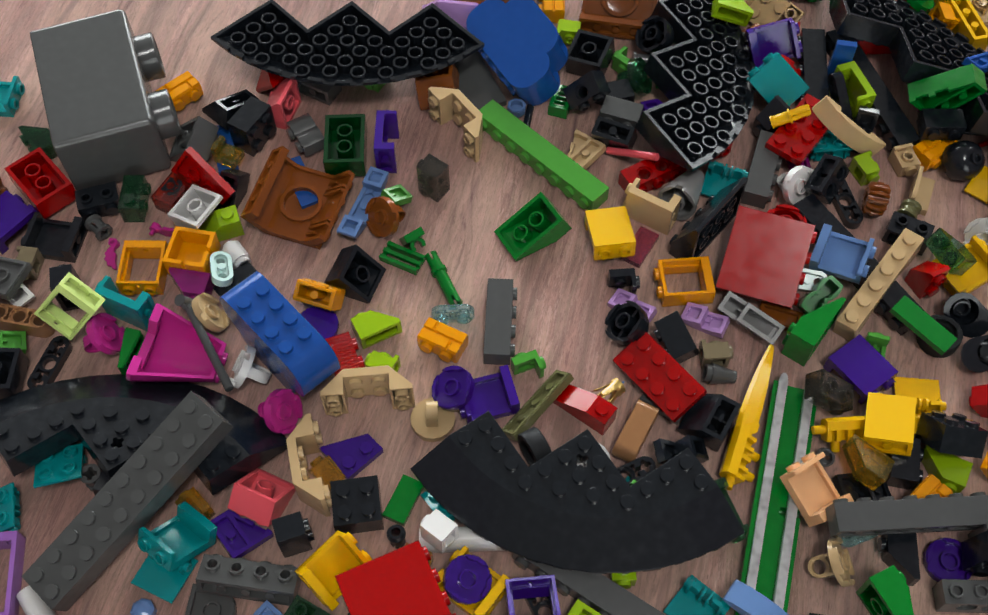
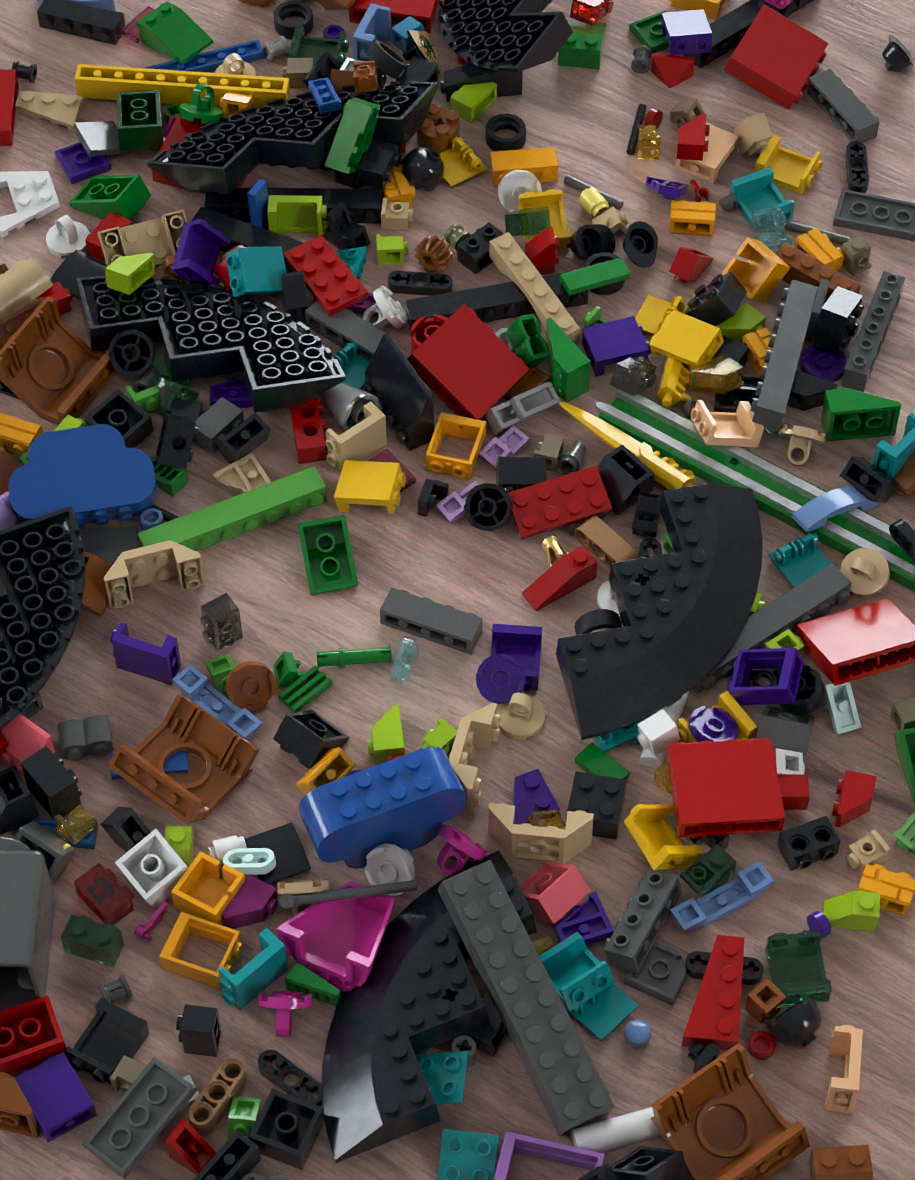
camera: 70 degrees left, 5 degrees down
yellowish green window [34,272,106,341] -> none
black brick [74,181,125,221] -> none
dark pink piece [104,238,120,270] -> none
red wing [171,146,235,205] -> none
black brick [271,511,315,558] -> none
dark green brick [323,114,367,176] -> none
black pin [387,524,406,549] -> none
light orange brick [417,317,468,363] -> none
olive tile [502,370,574,442] -> none
bright green bracket [511,349,546,378] -> none
coral bar [606,146,660,161] -> none
yellow axle [769,104,811,129] -> none
black brick [804,153,850,205] -> none
medium blue panel [809,223,877,284] -> none
tan slope [812,95,886,157] -> none
black beam [827,72,853,121] -> none
tan panel [908,166,936,216] -> none

